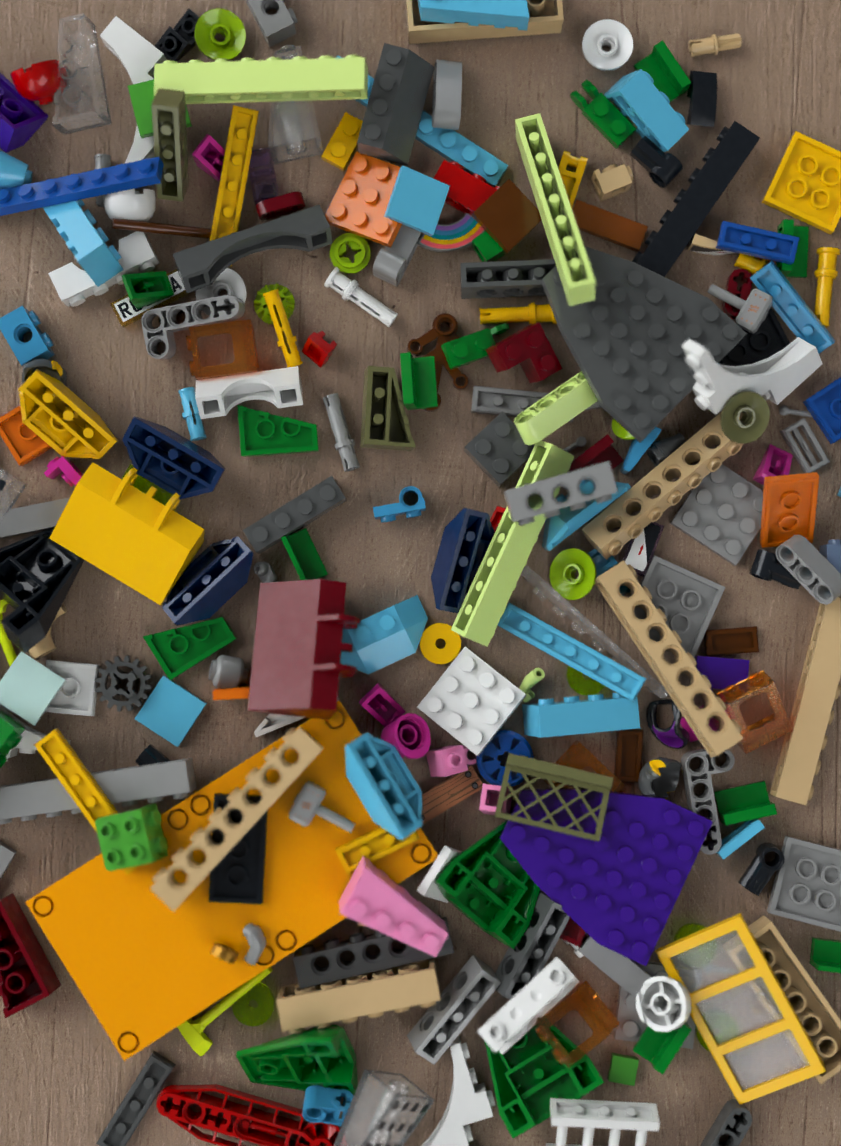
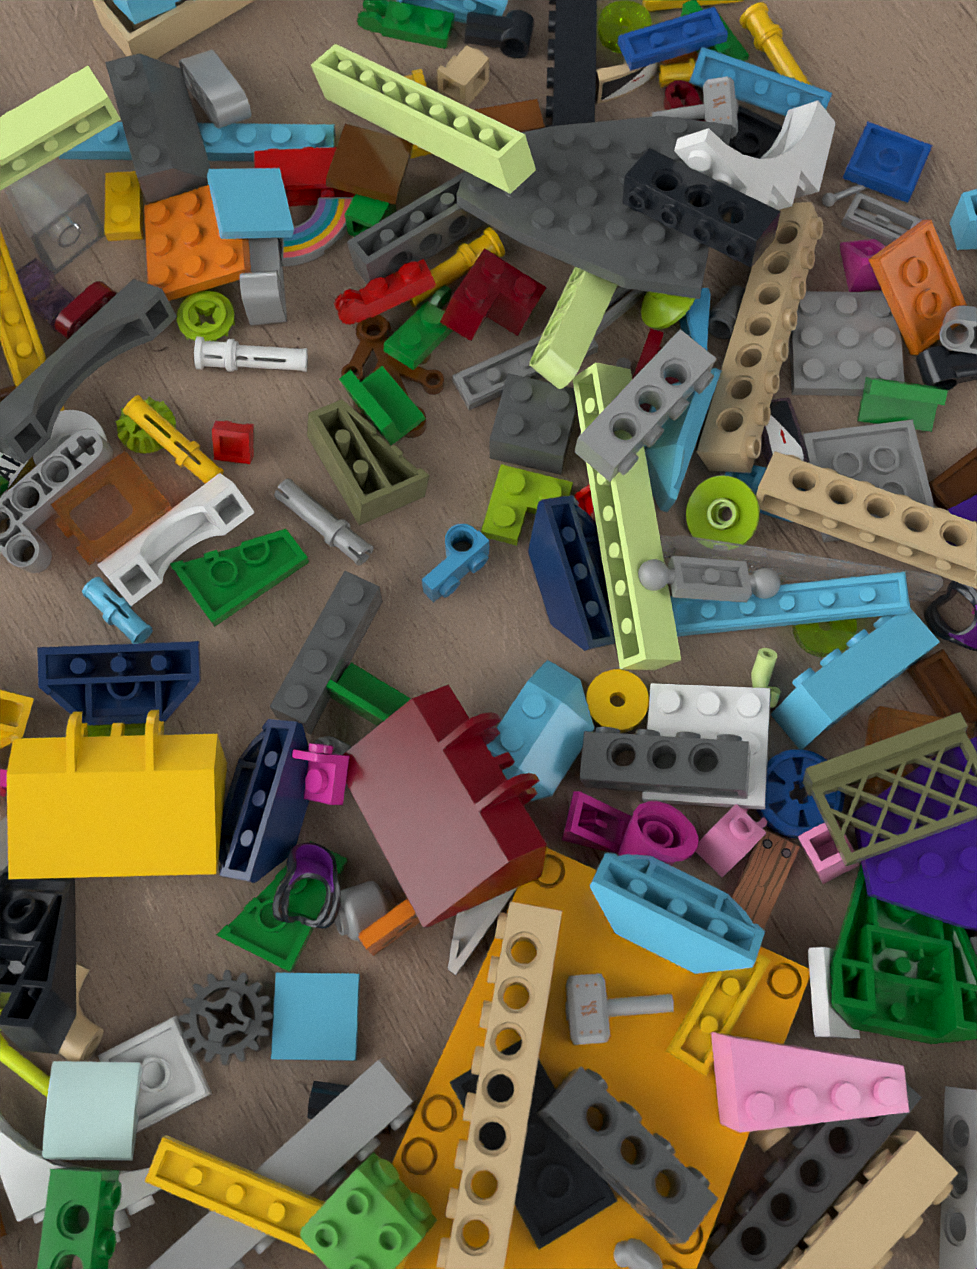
camera: 30 degrees left, 15 degrees down
olive dish [721,391,770,444] -> none
none -> black piece [272,842,341,929]
none -> dark pink bracket [292,743,349,805]
none -> red hinge [334,259,436,326]
none -> lime plate [481,464,573,546]
none -> dark grey brick [536,1067,718,1244]
none -> dark grey brick [580,727,751,799]
none -> clear neon green piece [597,0,652,53]
none -> black brick [622,148,781,268]
none -> light grey plate [638,556,781,603]
none -> green panel [857,377,948,432]

